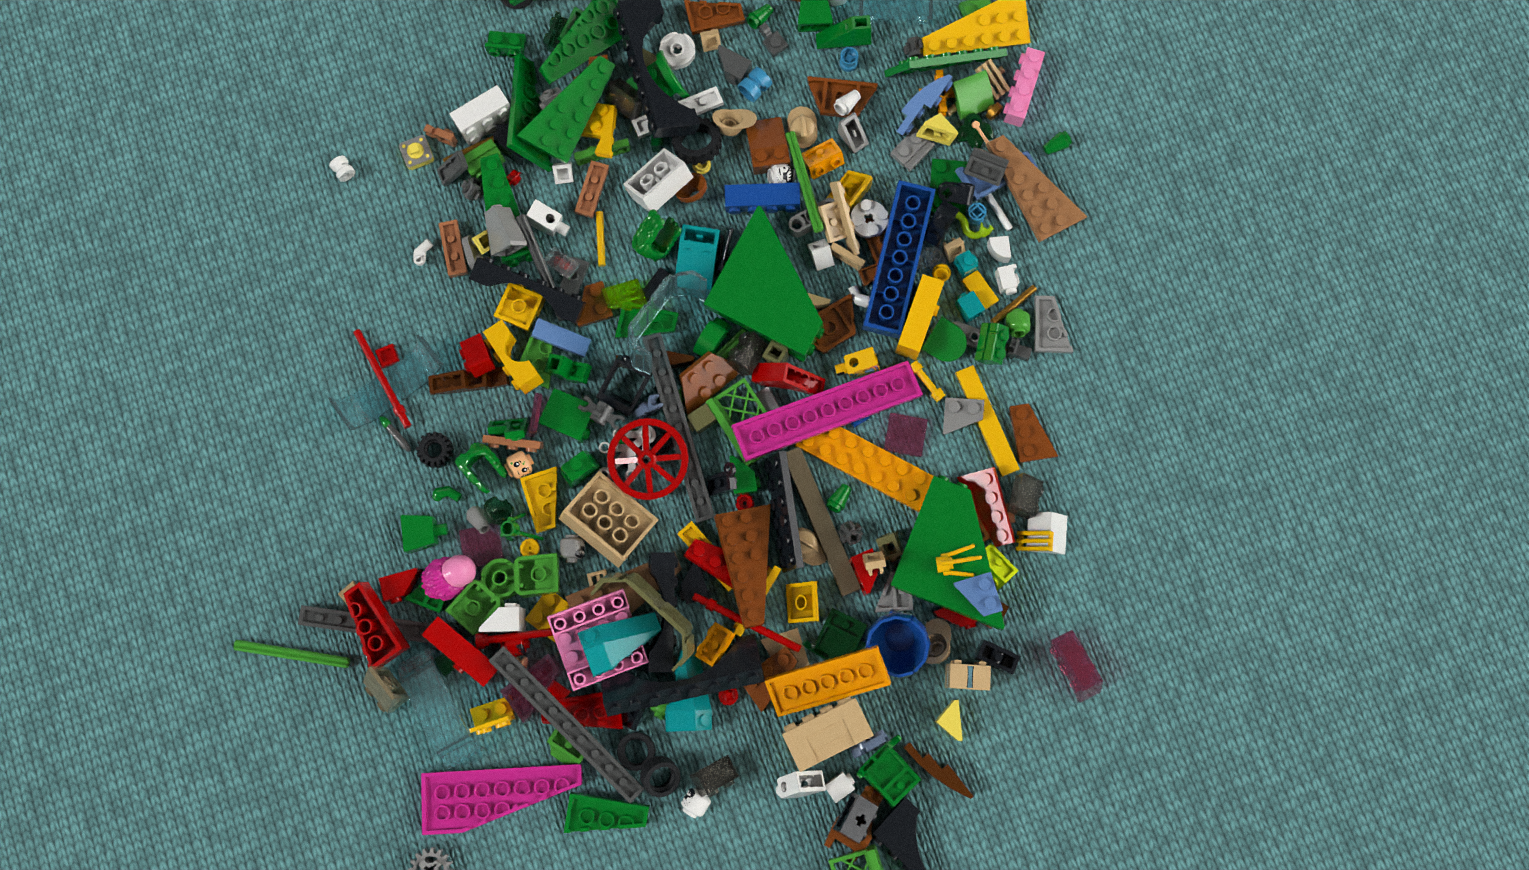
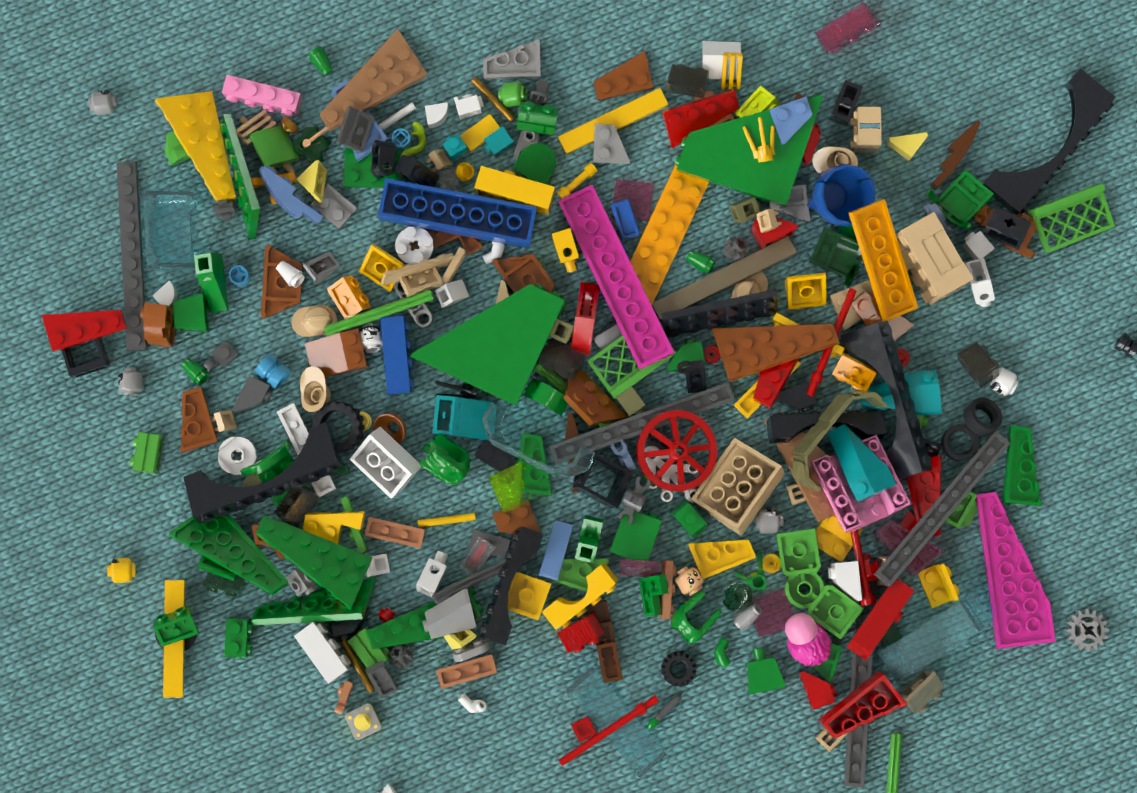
camera: 90 degrees left, 5 degrees up
none -> blue tile [611,198,641,241]

